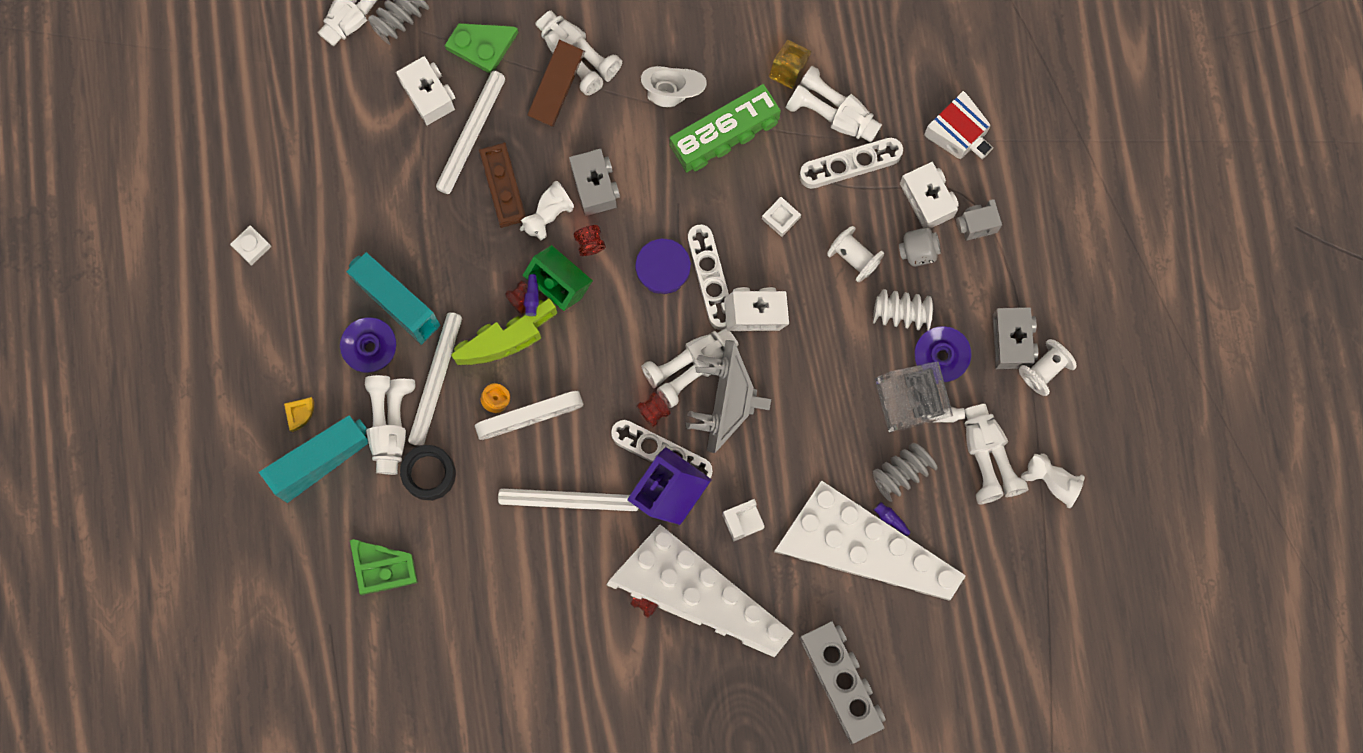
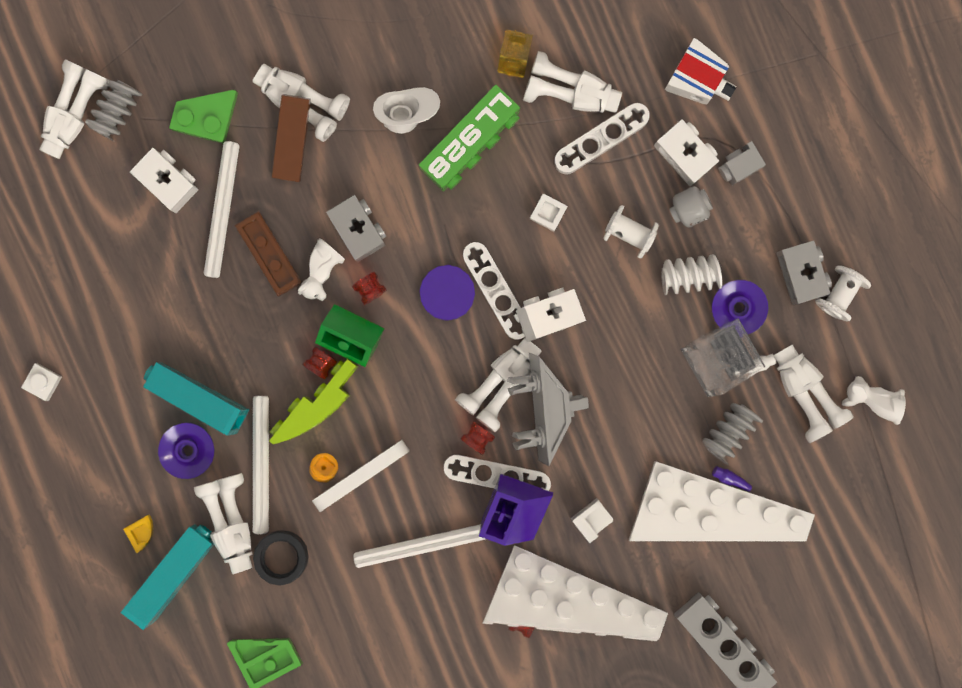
camera: 15 degrees left, 10 degrees up
dark purple piece [524,274,539,316] -> none

